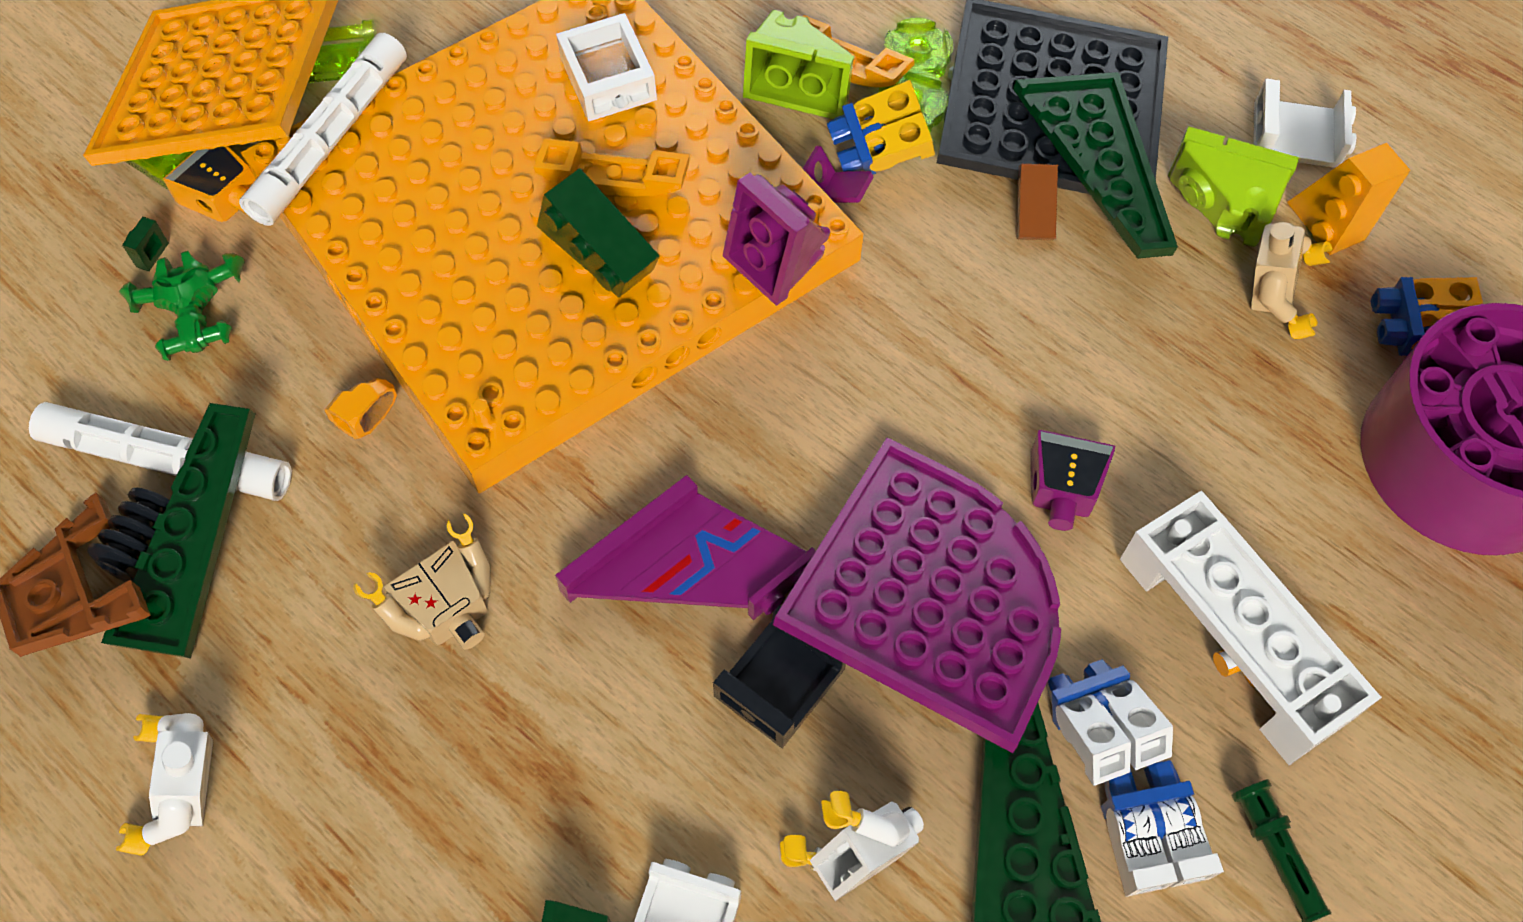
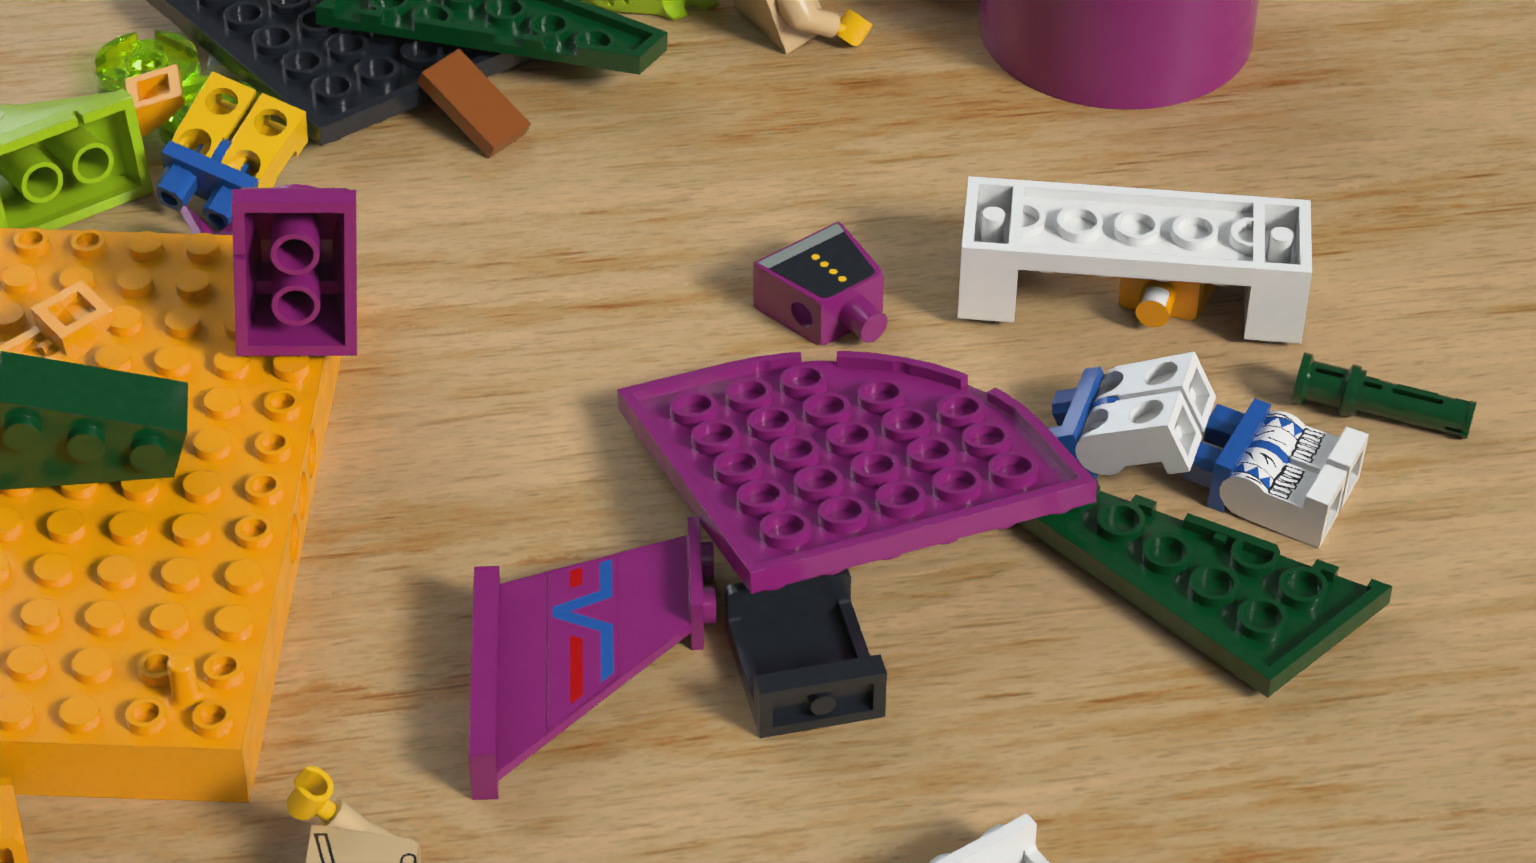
camera: 50 degrees left, 20 degrees down
white torso [780,791,924,901] -> none

